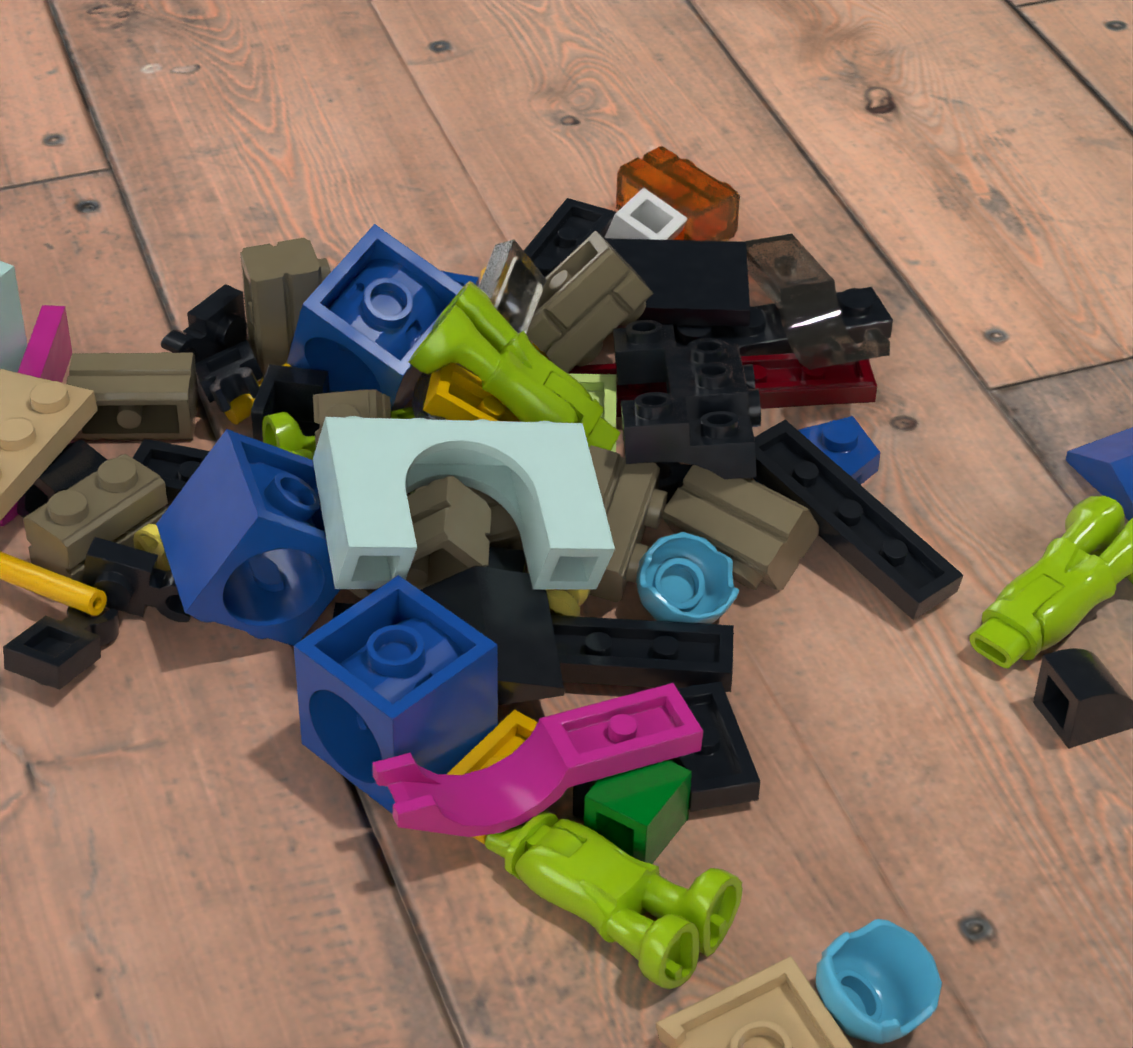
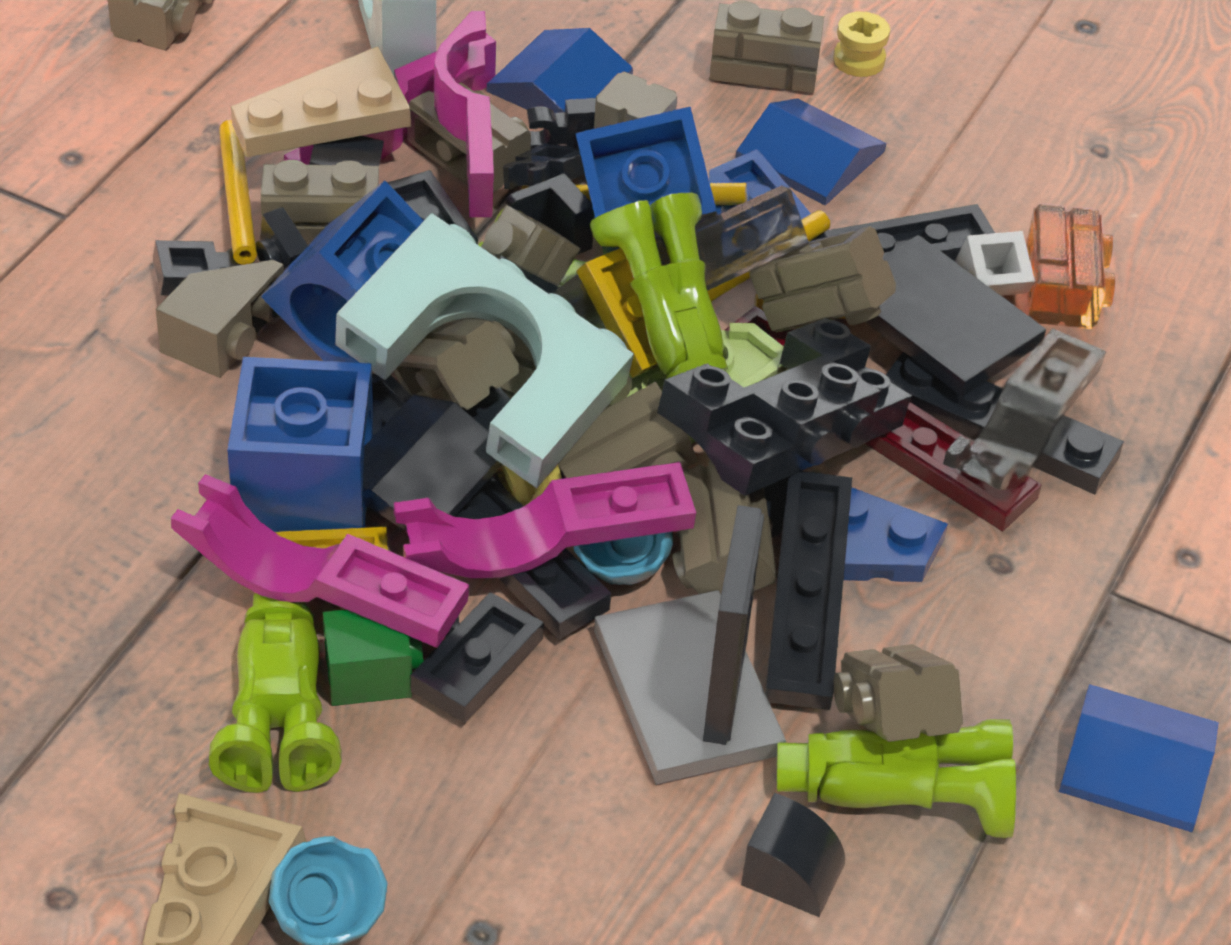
camera: 45 degrees right, 5 degrees up
none -> dark tan slope [156,260,284,378]
none -> dark pink piece [393,462,696,578]
none -> dark pink piece [434,11,494,217]
none -> blue slope [487,28,633,113]
none -> light grey tile [594,590,786,785]
none -> black tile [703,505,764,745]
none -> dark tan brick [709,1,825,93]
none -> blue slope [736,98,886,206]
none -> light yellow wheel [833,11,890,77]
none -> dark tan brick [833,644,963,742]

